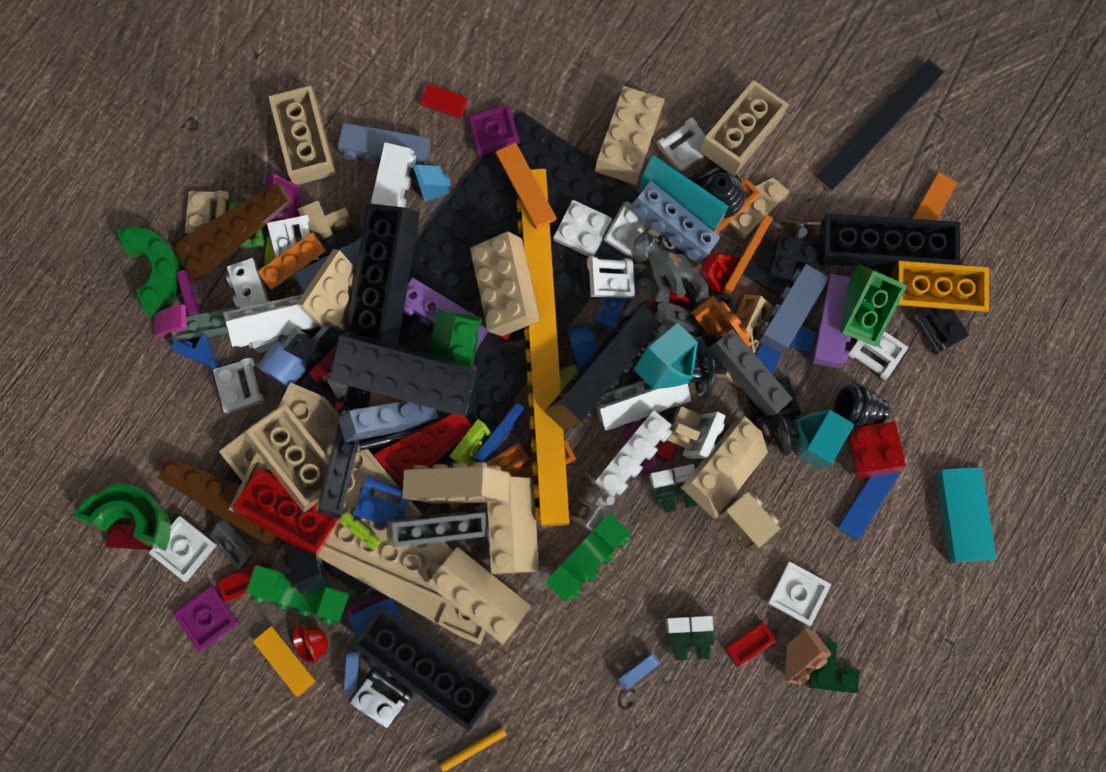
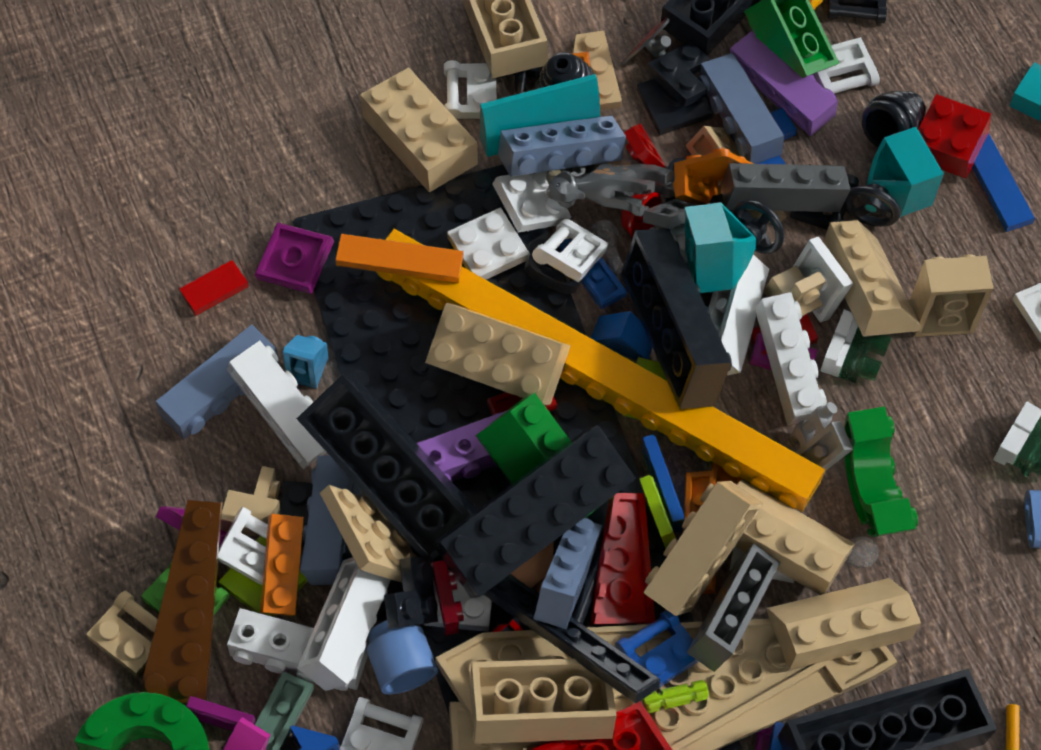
camera: 55 degrees left, 15 degrees down
tan brick [268,86,336,185] -> none
orange tile [722,215,773,295] -> none

